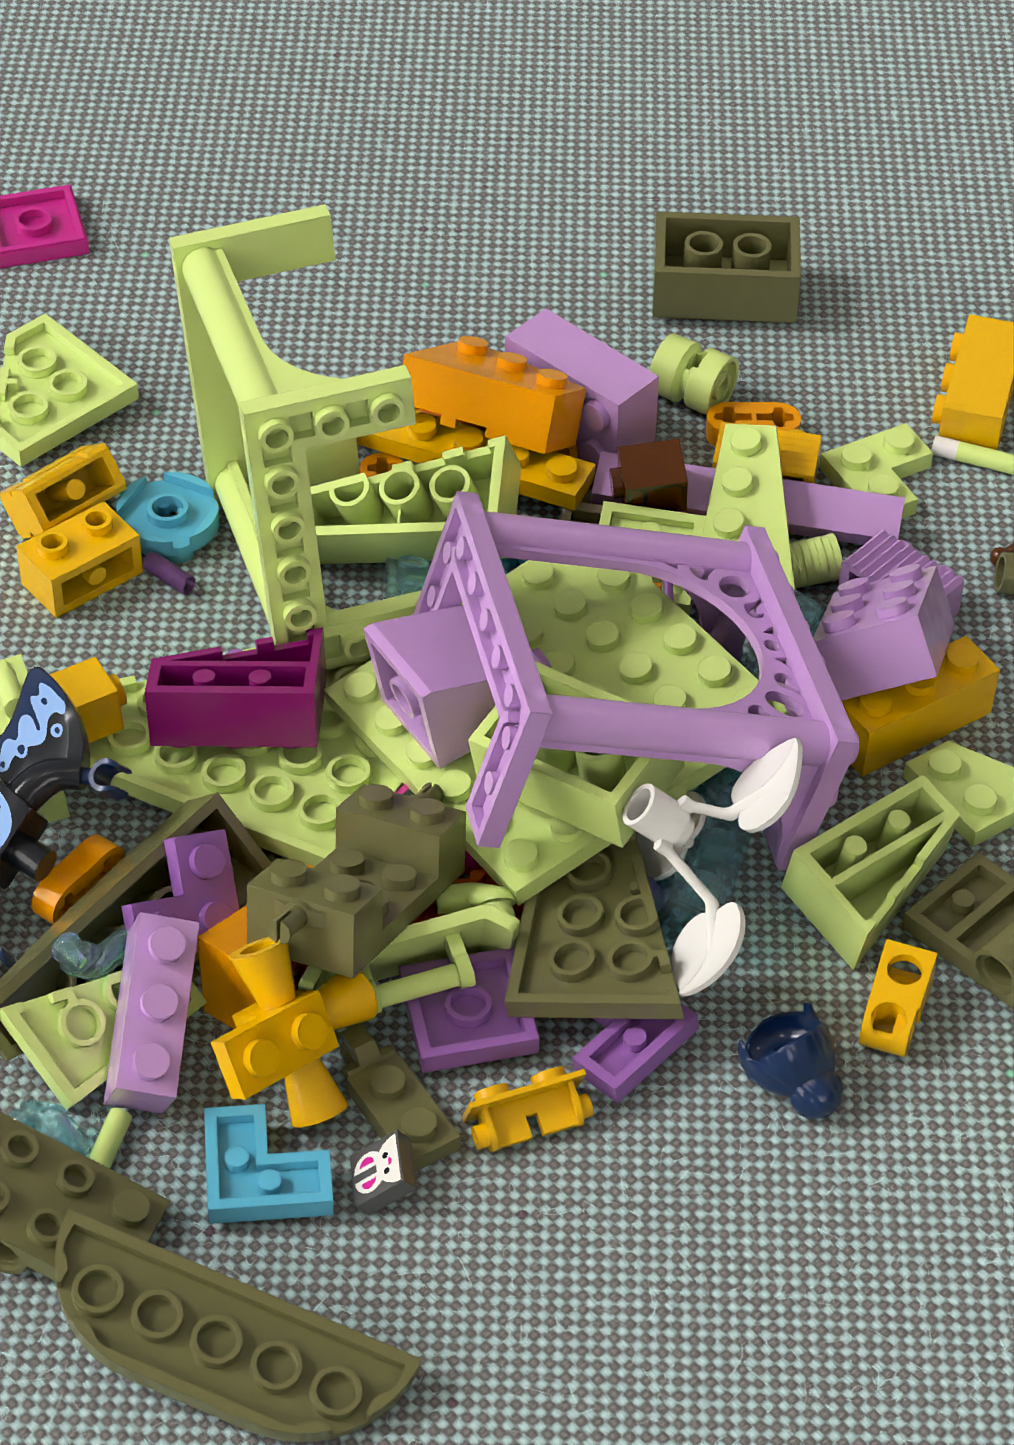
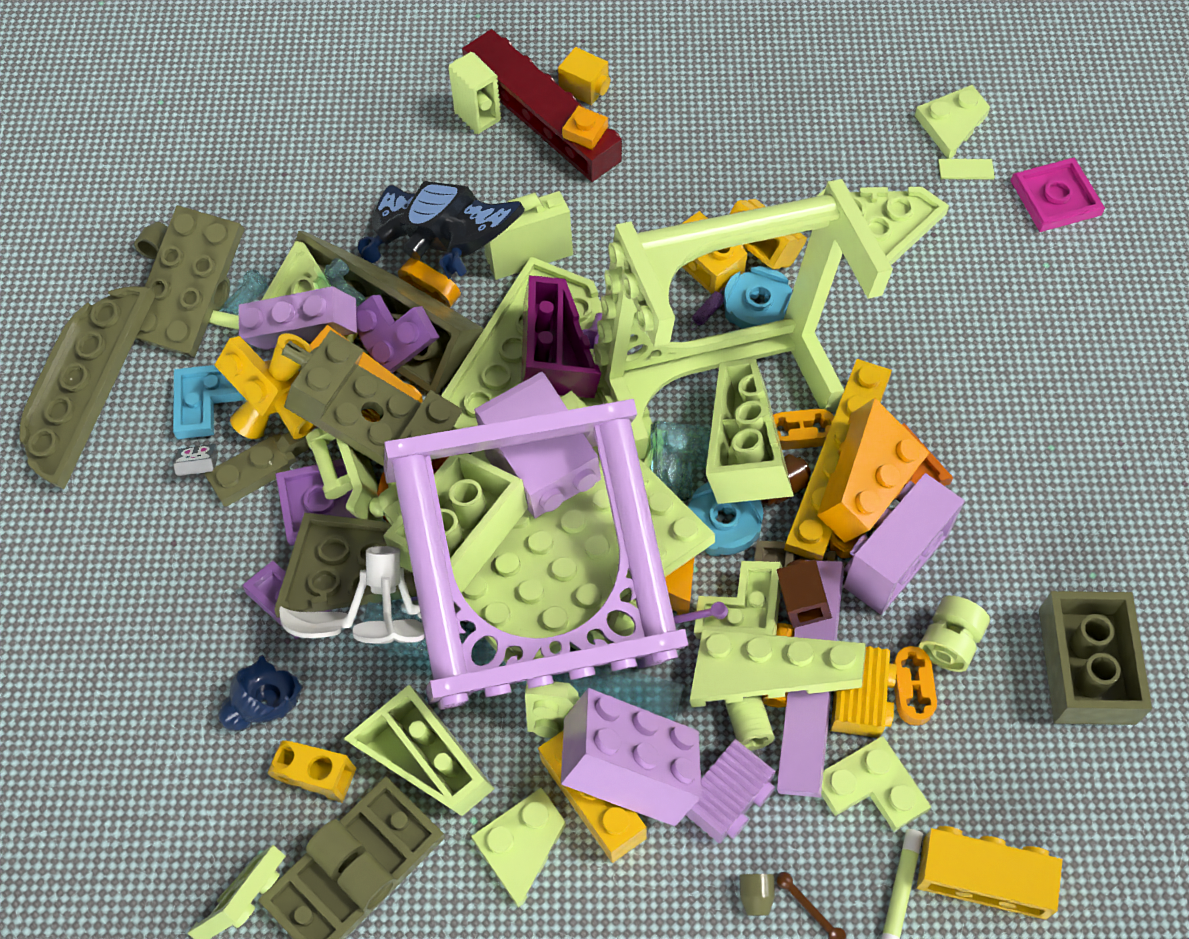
camera: 90 degrees right, 15 degrees up
yellow brick [50,657,127,743] -> none
yellow hinge [462,1066,593,1153] -> none

